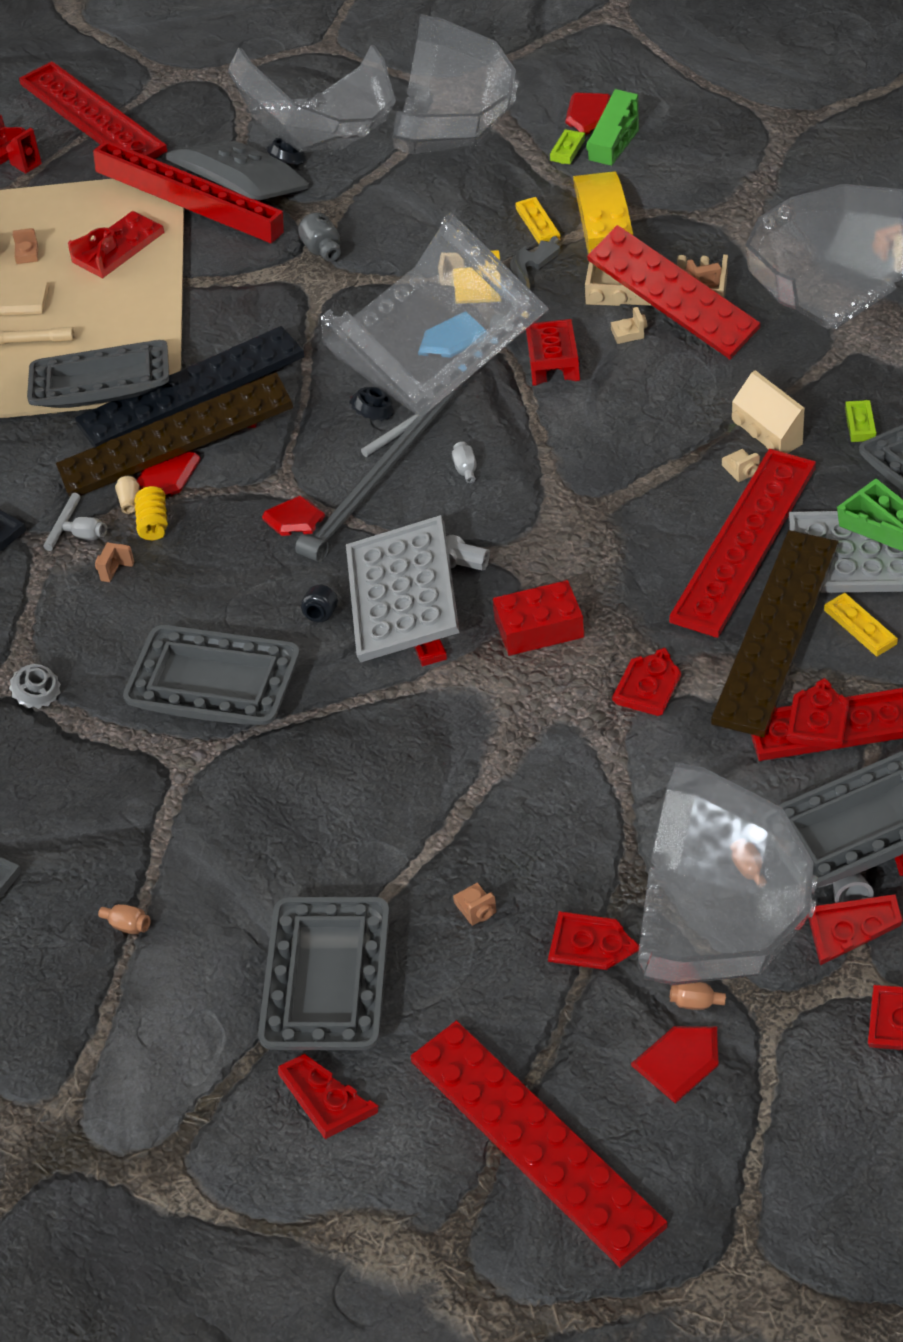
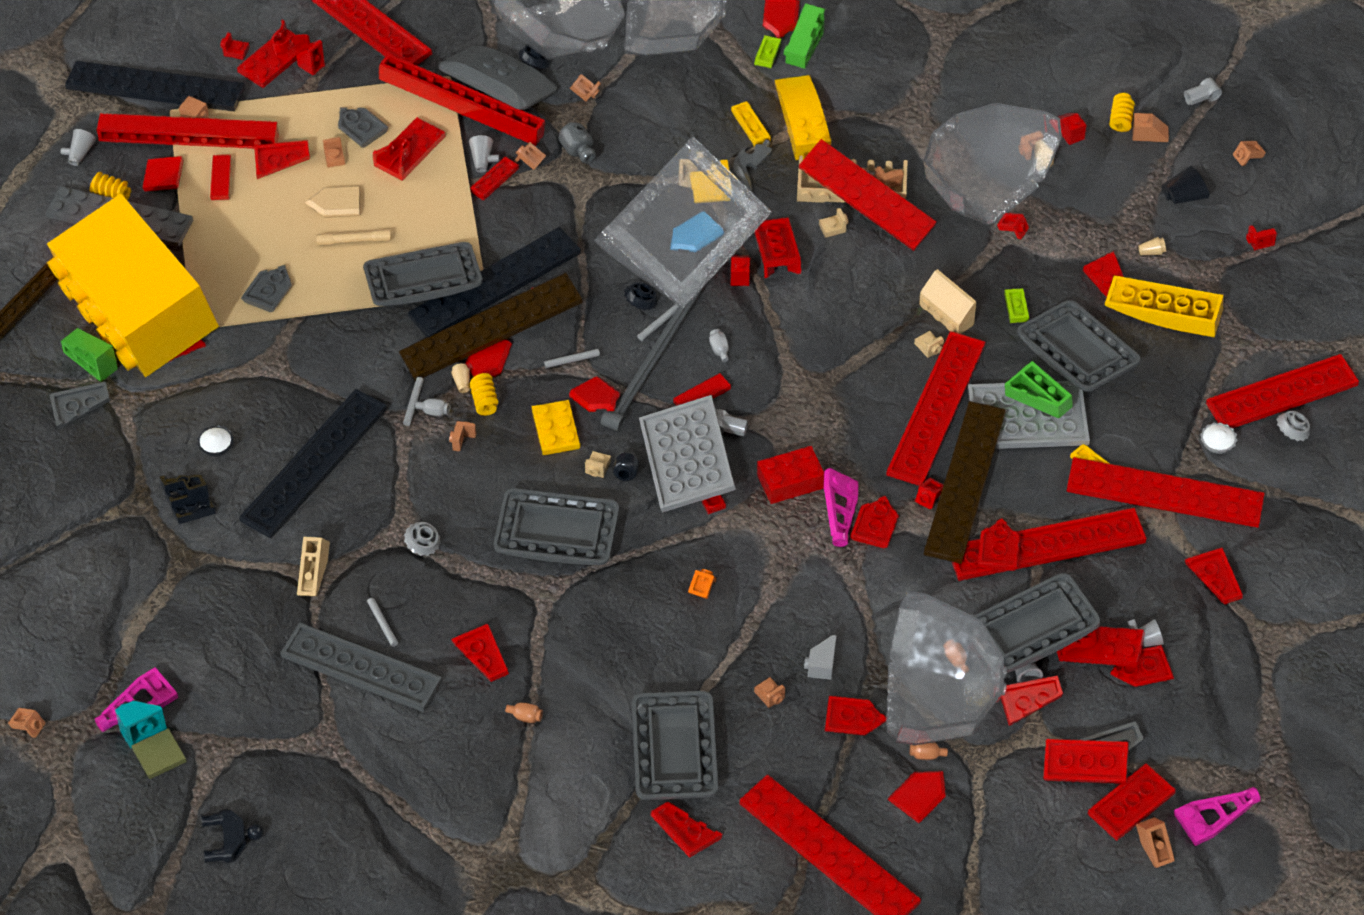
camera: 10 degrees left, 5 degrees up
yellow tile [824,593,898,657] -> none
none -> dark grey tile [338,107,388,148]
none -> red wing [451,624,509,682]
none -> light grey piece [469,135,499,173]
none -> red tile [470,157,519,201]
none -> nougat bracket [515,142,546,170]
none -> yellow plate [532,400,580,455]
none -> light grey bar [544,349,600,369]
none -> nougat bracket [570,74,601,101]
none -> tan bracket [585,451,611,478]
none -> red tile [673,373,731,406]
none -> orange bracket [688,569,716,599]
none -> red slope [731,255,750,286]
none -> light grey slope [804,635,836,680]
none -> dark pink plate [824,468,859,547]
none -> red bracket [915,478,944,509]
none -> red bracket [997,213,1029,239]

